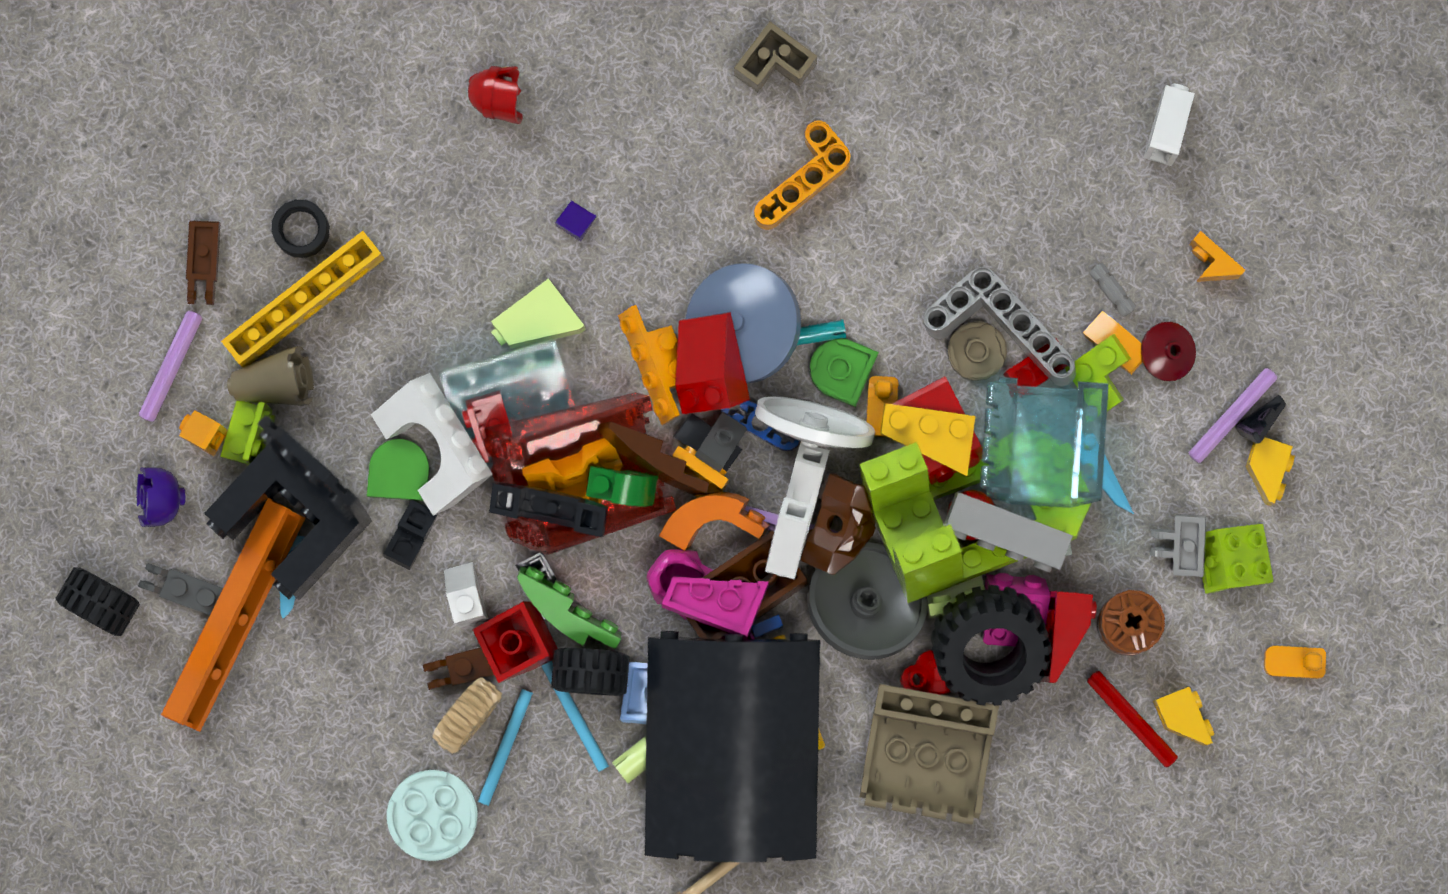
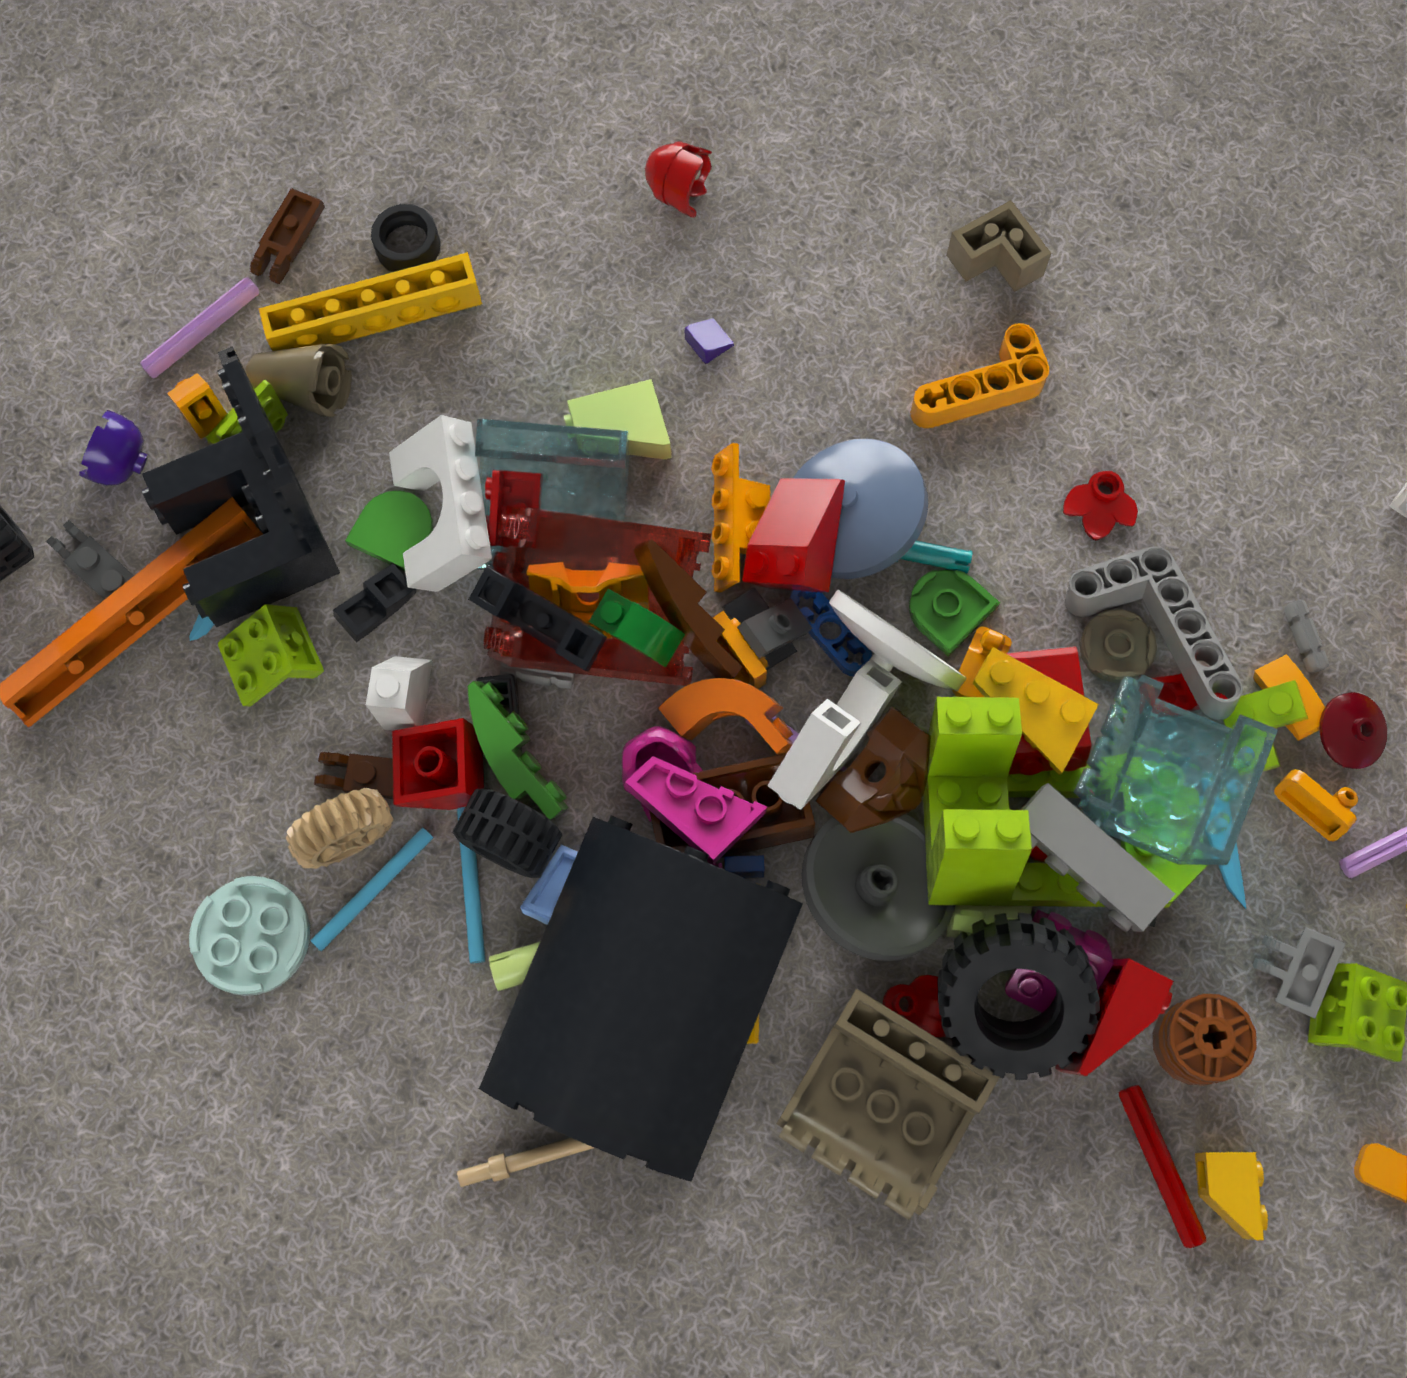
camera: 20 degrees right, 10 degrees down
none -> lime bracket [218,604,324,707]
none -> red plate [1063,471,1138,541]
none -> light orange piece [1274,769,1358,842]

